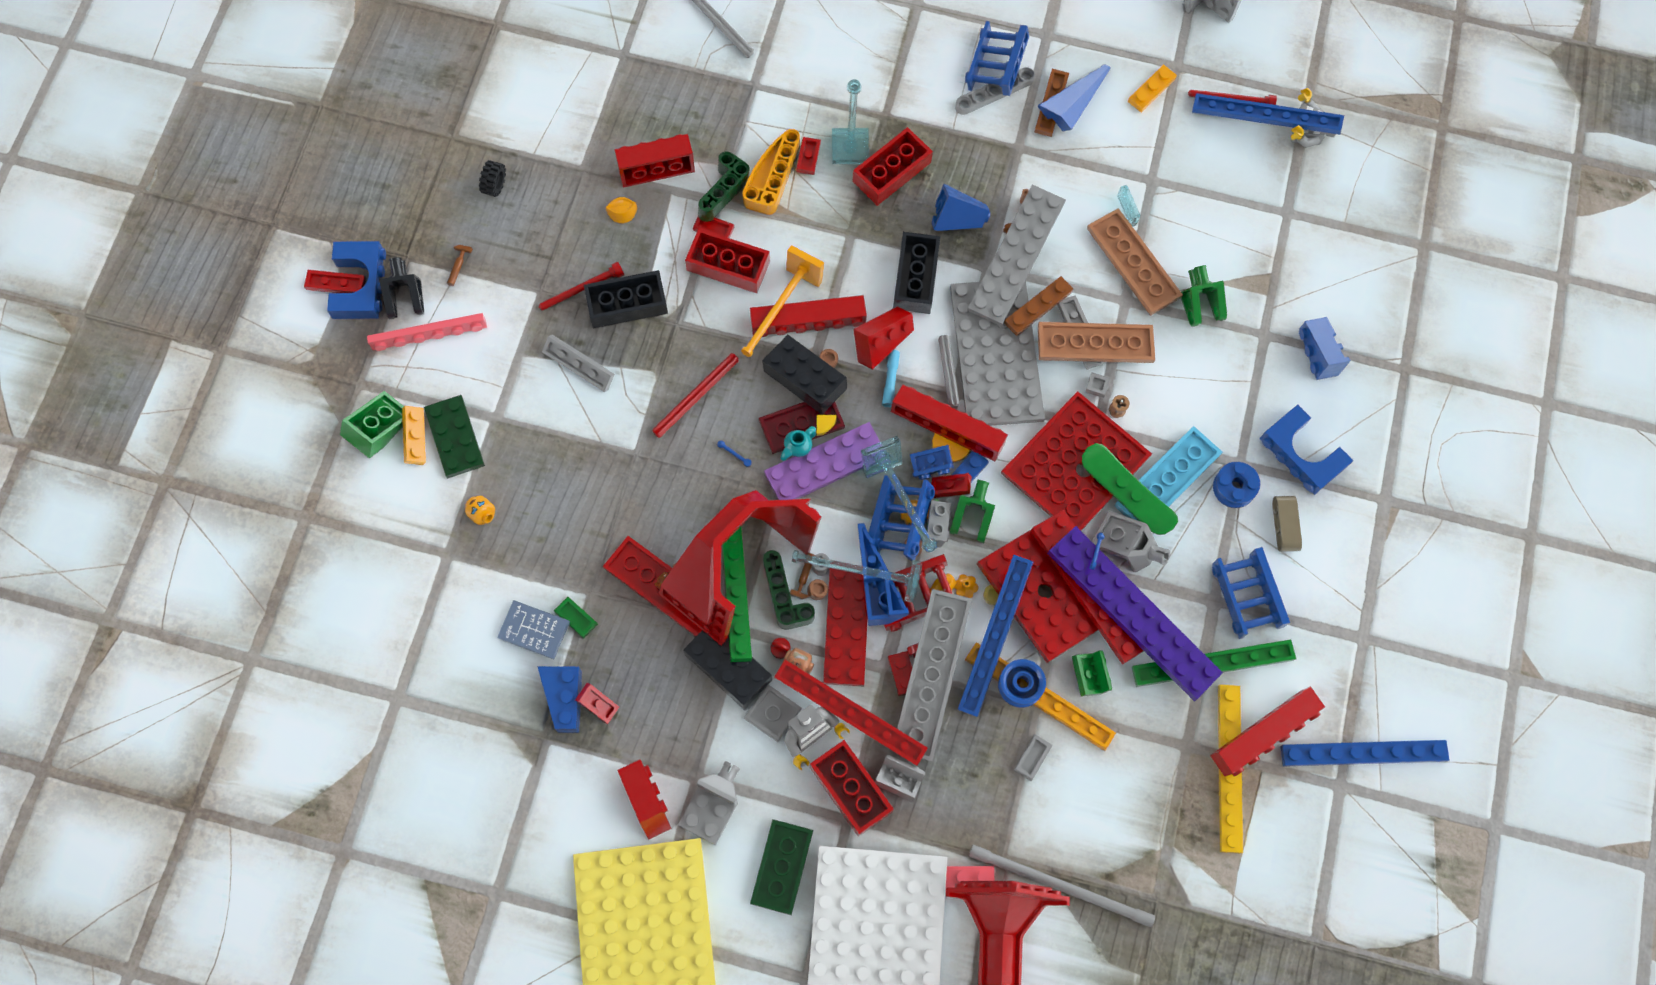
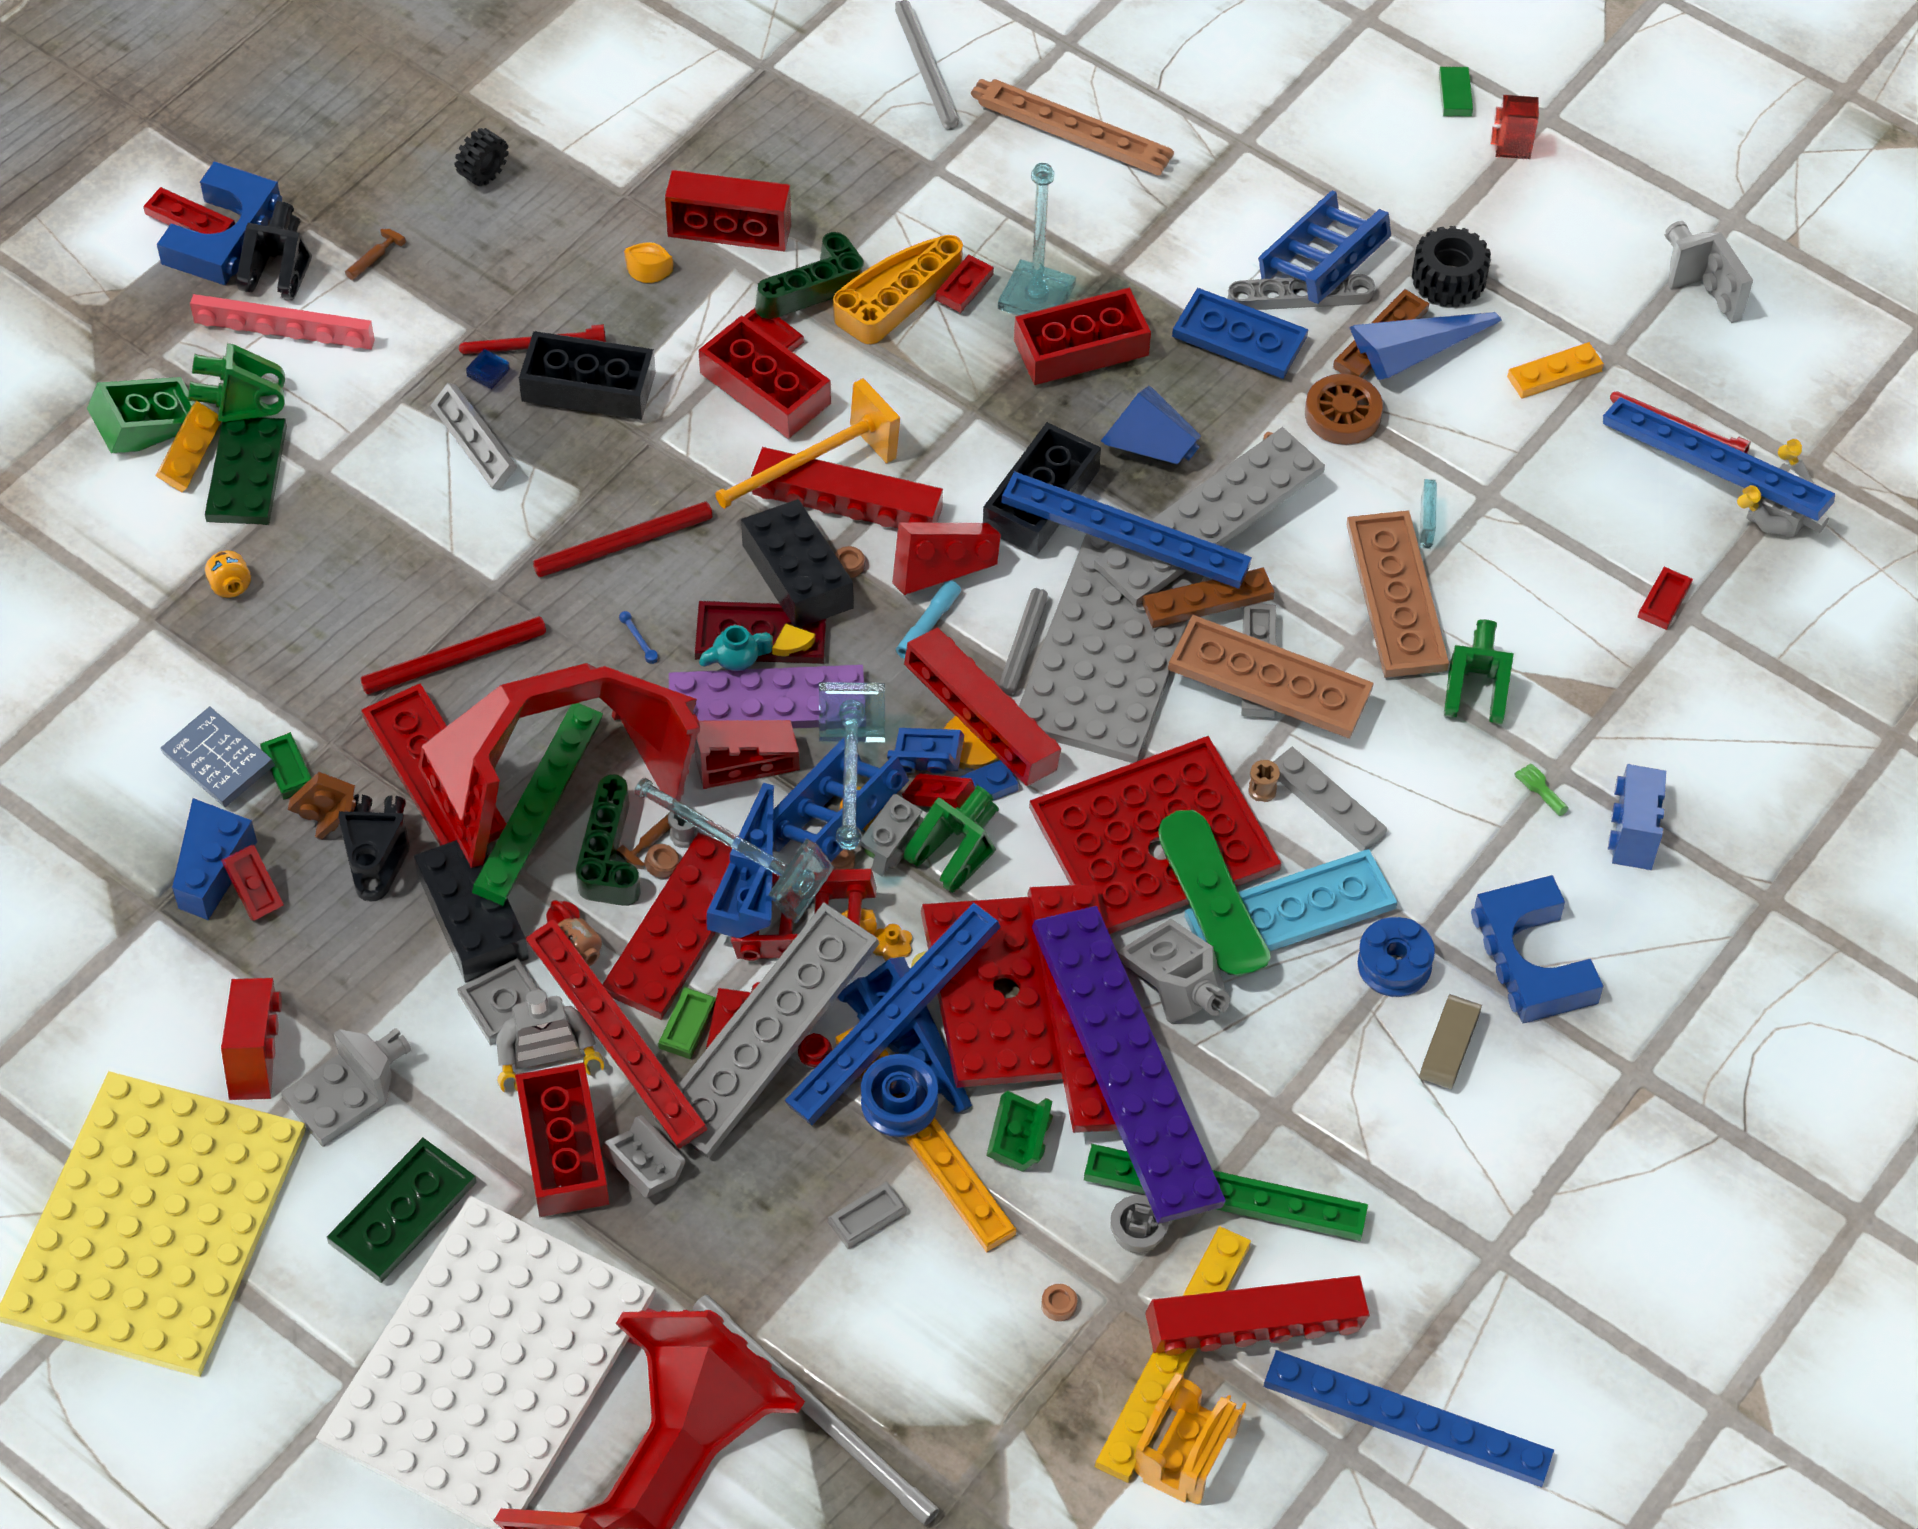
camera: 25 degrees right, 15 degrees down
light grey plate [1085,372,1110,398] -> none
blue hinge [1089,532,1105,570] -> none
blue fence [1212,547,1290,639] -> none
none -> green piece [188,343,285,422]
none -> dark orange bracket [288,772,356,840]
none -> black piece [338,794,410,902]
none -> red axle [360,616,546,694]
none -> clear blue plate [466,349,510,390]
none -> bright green tile [658,987,716,1059]
none -> red wedge [694,720,800,789]
none -> red plate [798,1033,832,1067]
none -> blue wedge [837,957,972,1113]
none -> nougat hinge [971,79,1174,175]
none -> blue plate [1002,471,1252,589]
none -> nougat tile [1041,1284,1077,1321]
none -> light grey piece [1110,1195,1168,1253]
none -> light orange animal [1134,1373,1246,1504]
none -> blue plate [1172,287,1308,379]
none -> light grey plate [1273,746,1387,851]
none -> dark orange wheel [1305,374,1383,444]
none -> black tyre [1412,226,1491,307]
none -> bright green piece [1514,763,1568,816]
none -> red tile [1637,566,1693,630]

